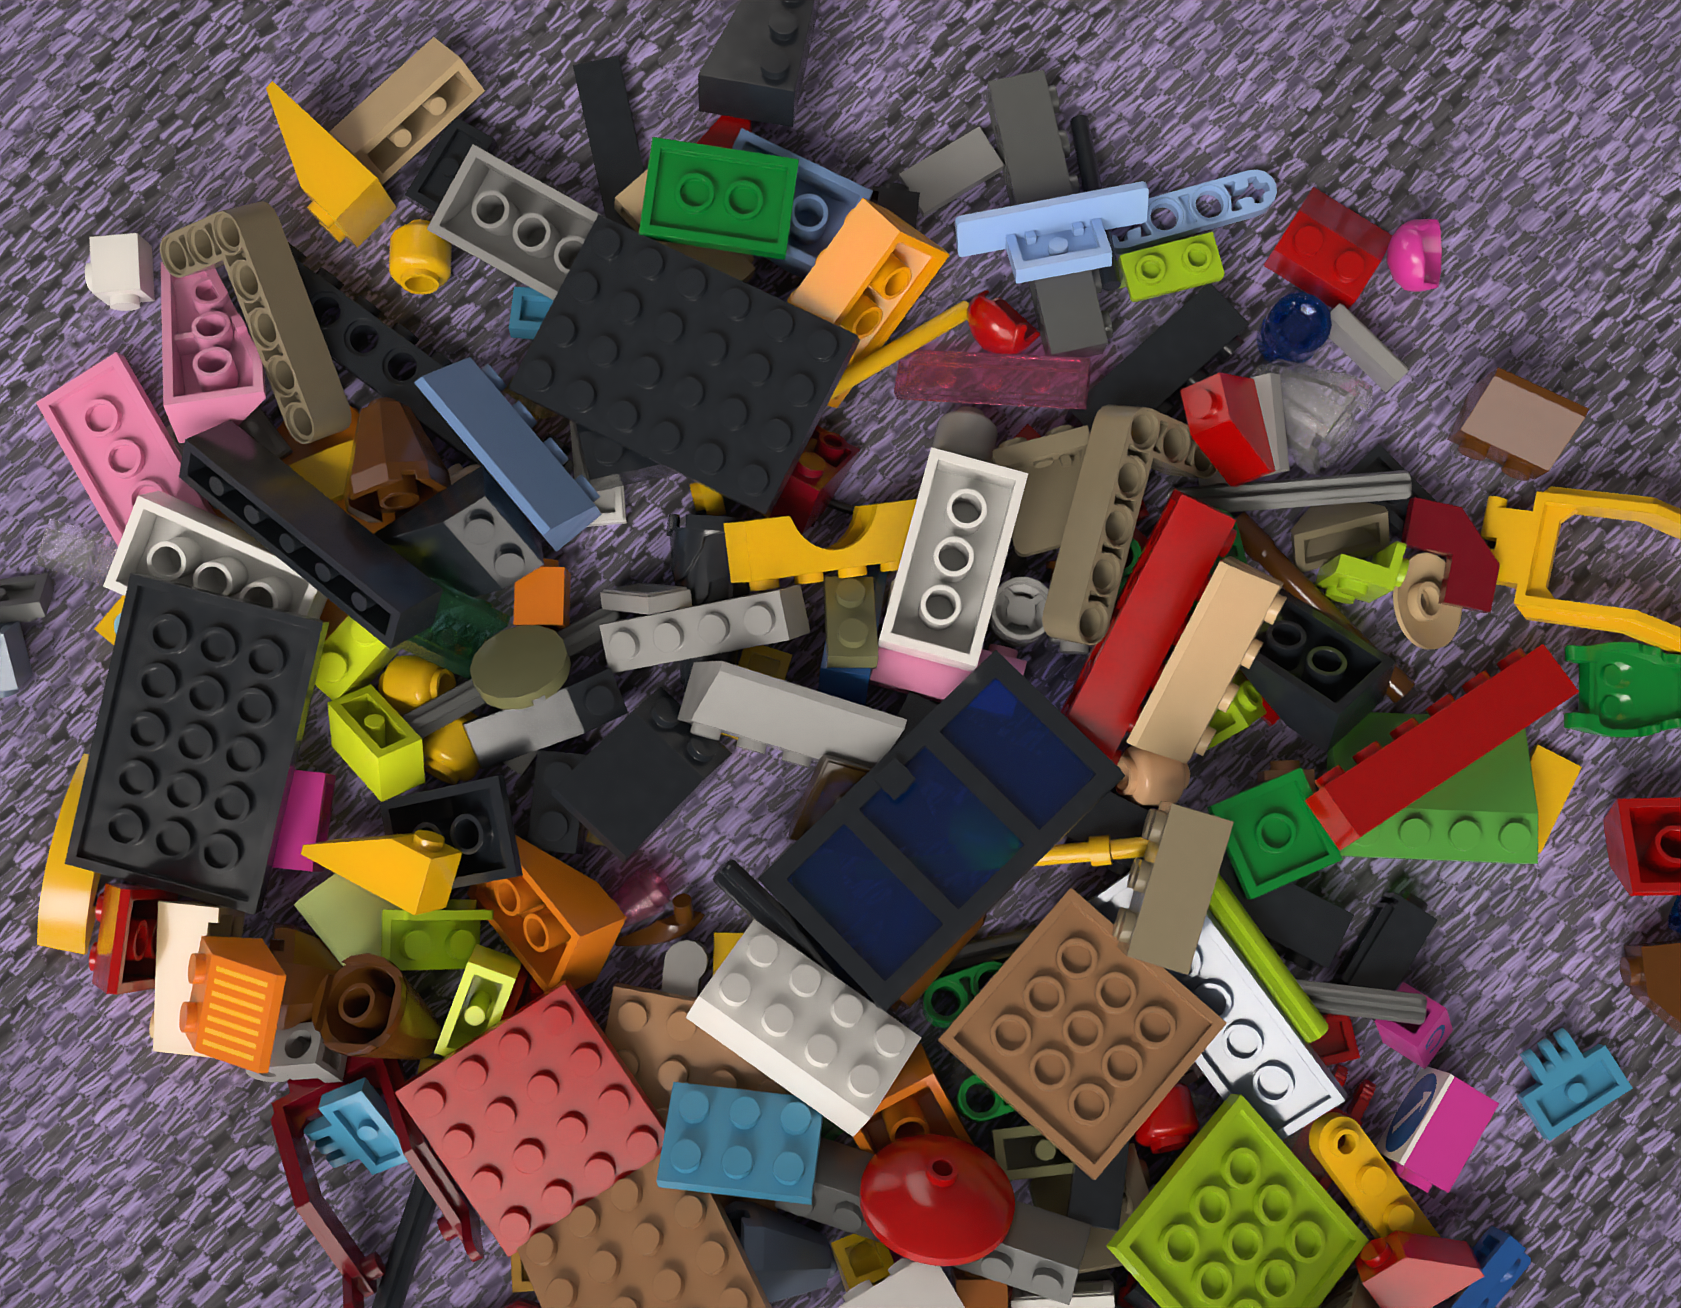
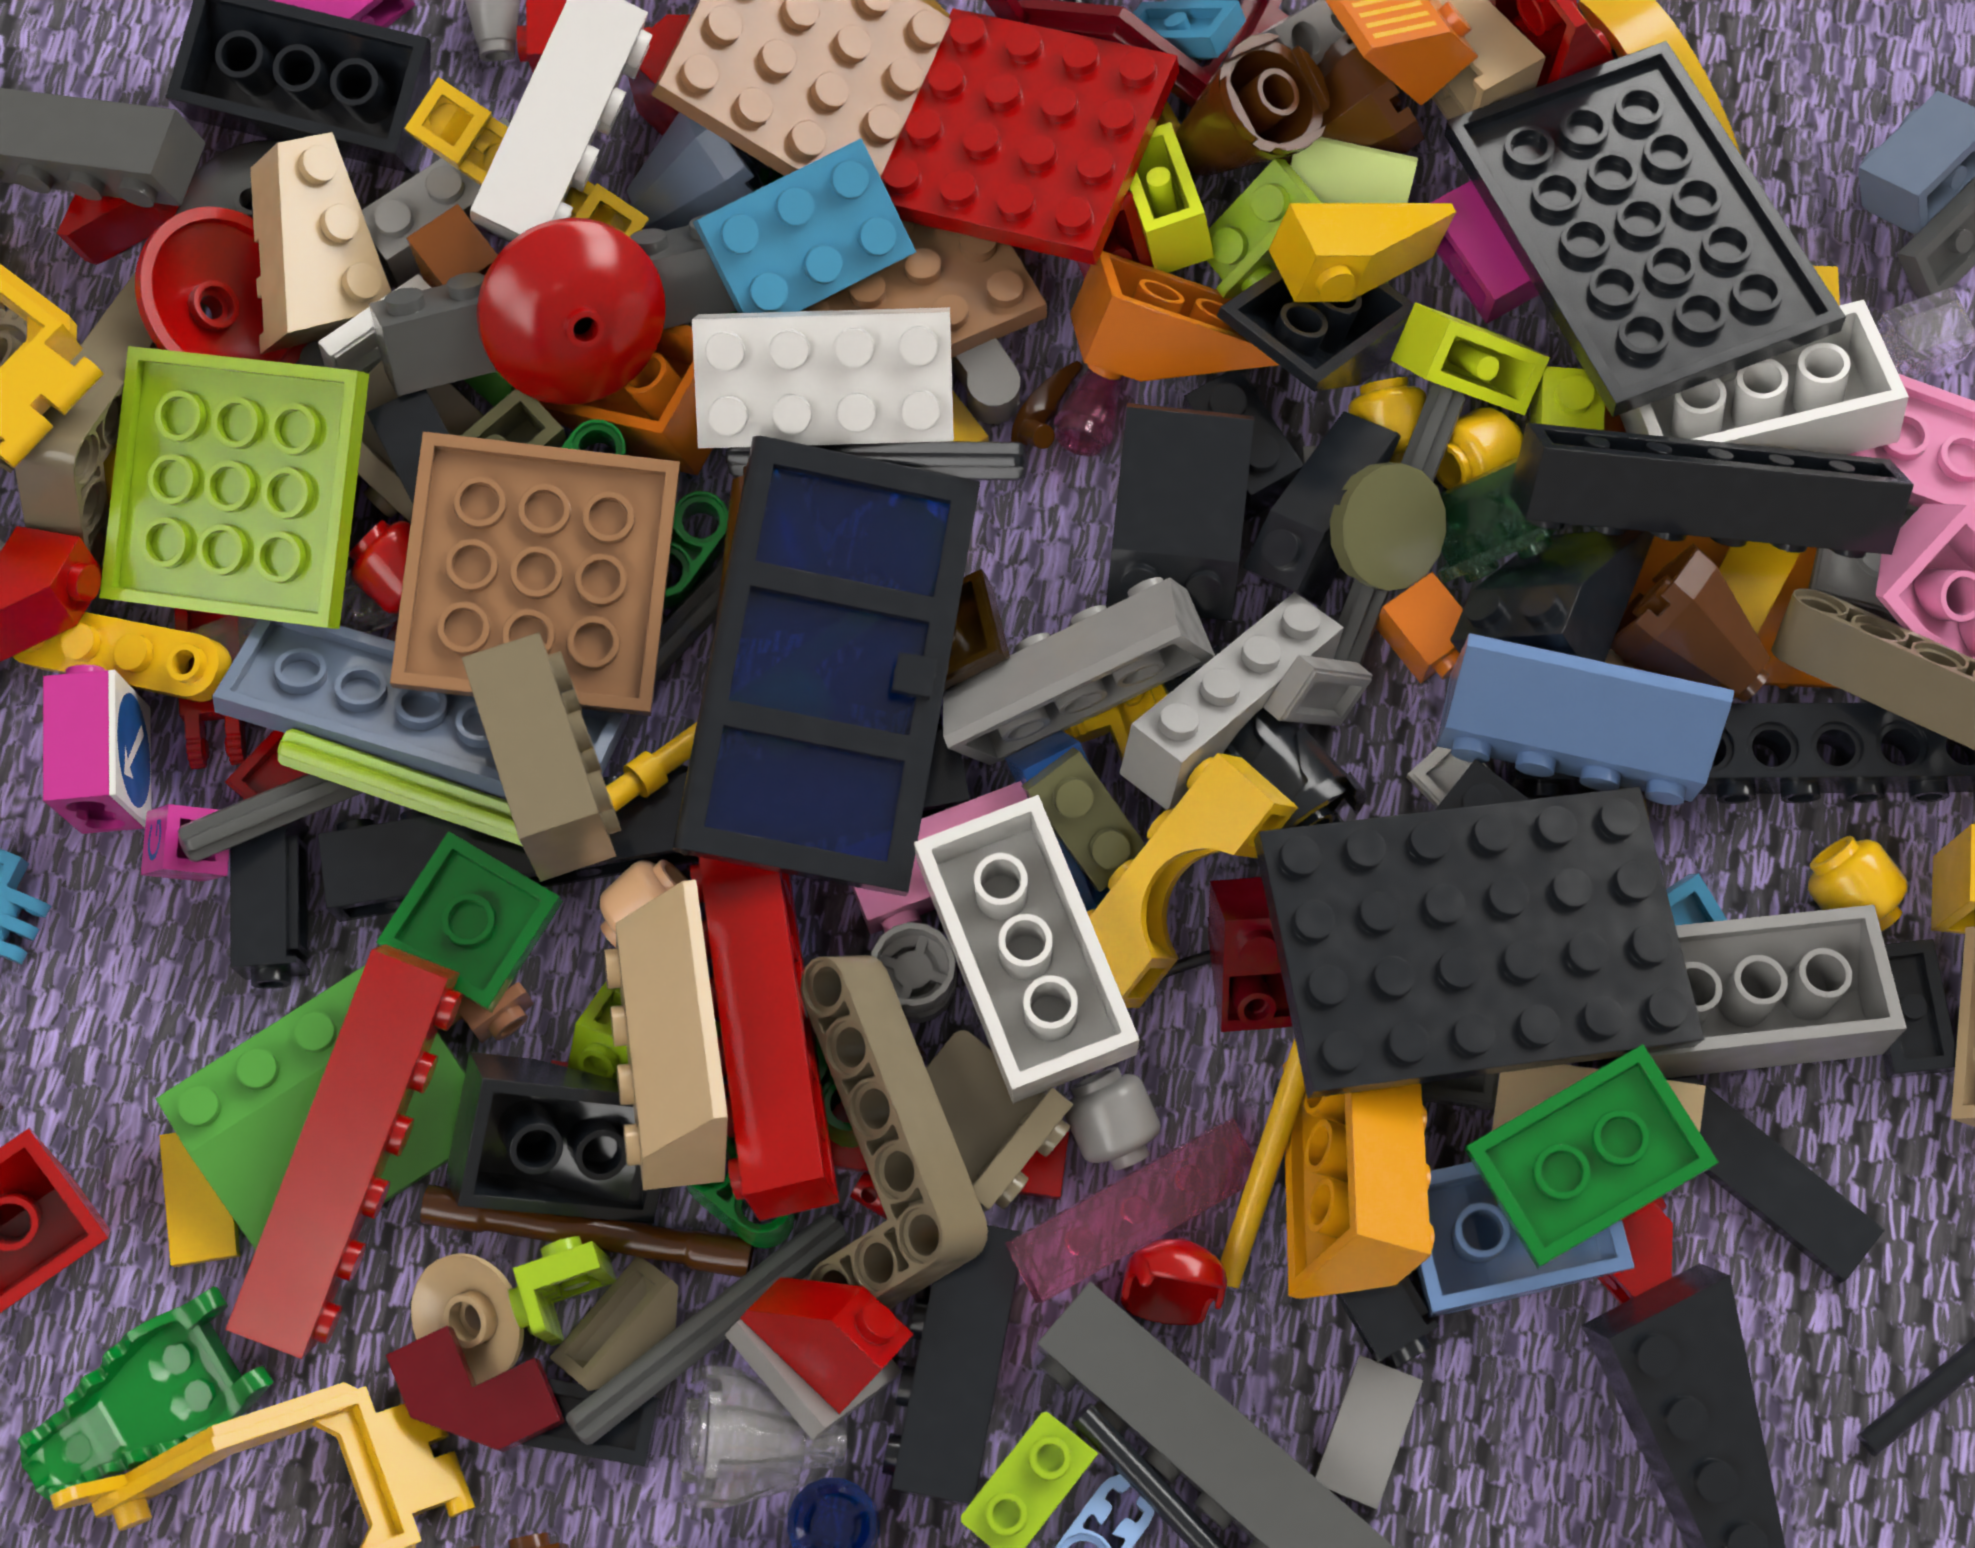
camera: 145 degrees right, 10 degrees down
light blue bracket [955,181,1149,284] -> none

